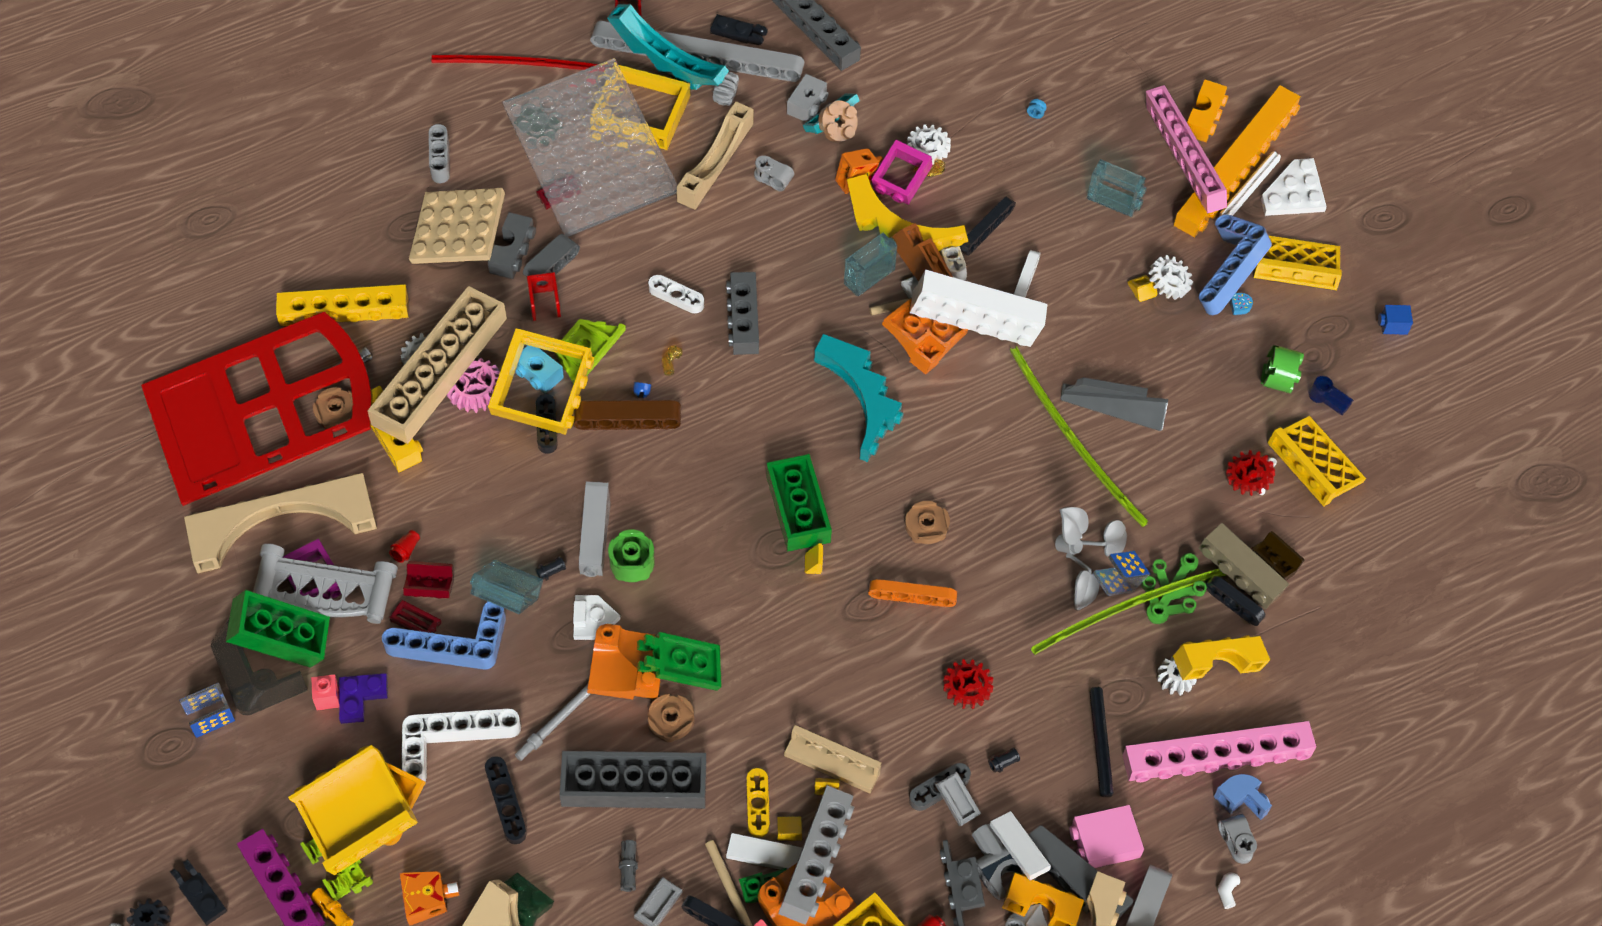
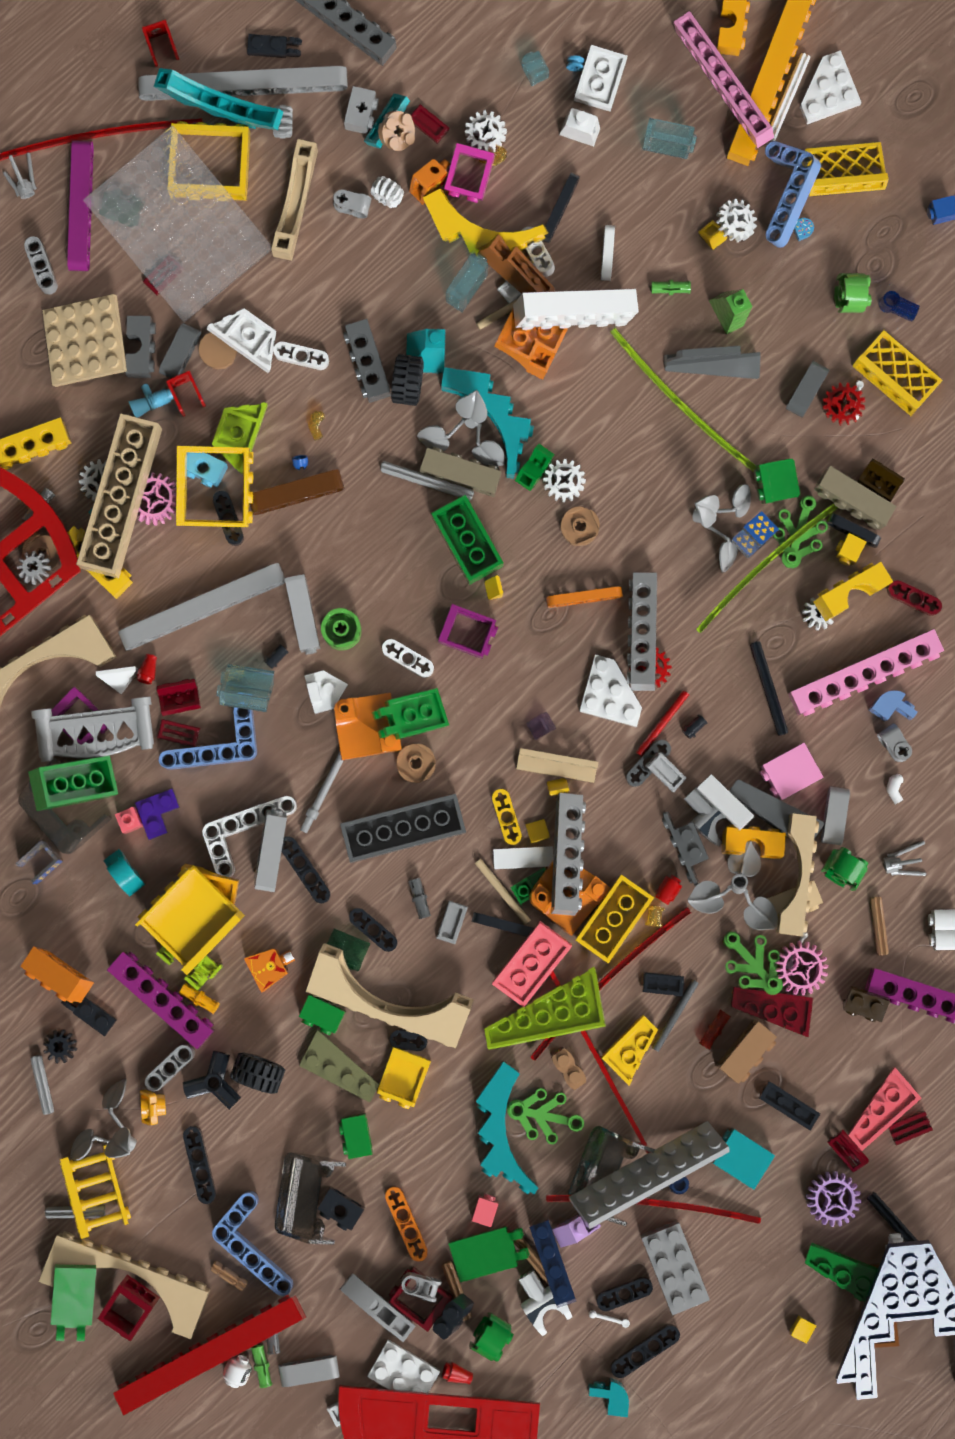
camera: 15 degrees left, 25 degrees up
none -> light grey plant [3,152,37,199]
none -> light grey gear [17,551,51,585]
none -> orange brick [20,946,94,1003]
none -> magenta beam [67,141,94,271]
none -> white slope [96,666,138,694]
none -> teal brick [103,849,145,897]
none -> light grey beam [118,563,285,651]
none -> medium azure piece [128,384,174,418]
none -> medium nougat tile [199,332,238,370]
none -> white wing [207,308,276,373]
none -> light grey slope [254,808,287,892]
none -> black beam [349,908,398,952]
none -> white gear [370,176,404,208]
none -> light grey axle [380,461,474,501]
none -> white beam [382,639,434,678]
none -> black tyre [391,354,424,406]
none -> teal slope [406,329,446,373]
none -> dark red tile [411,104,450,144]
none -> light grey plant [417,390,506,467]
none -> dark tan brick [420,447,502,497]
none -> magenta window [438,604,498,659]
none -> green brick [514,444,555,491]
none -> clear light blue brick [521,51,549,86]
none -> clear purple slope [526,712,556,740]
none -> white gear [543,459,586,502]
none -> white torso [560,108,600,147]
none -> white plate [574,45,628,112]
none -> white plate [580,655,642,727]
none -> light grey brick [627,573,657,691]
none -> red bar [636,690,689,757]
none -> bright green pin [651,280,691,295]
none -> bright green slope [709,289,752,335]
none -> green bracket [754,459,800,504]
none -> dark grey beam [785,360,830,418]
none -> yellow brick [835,533,866,566]
none -> dark red beam [887,580,942,616]

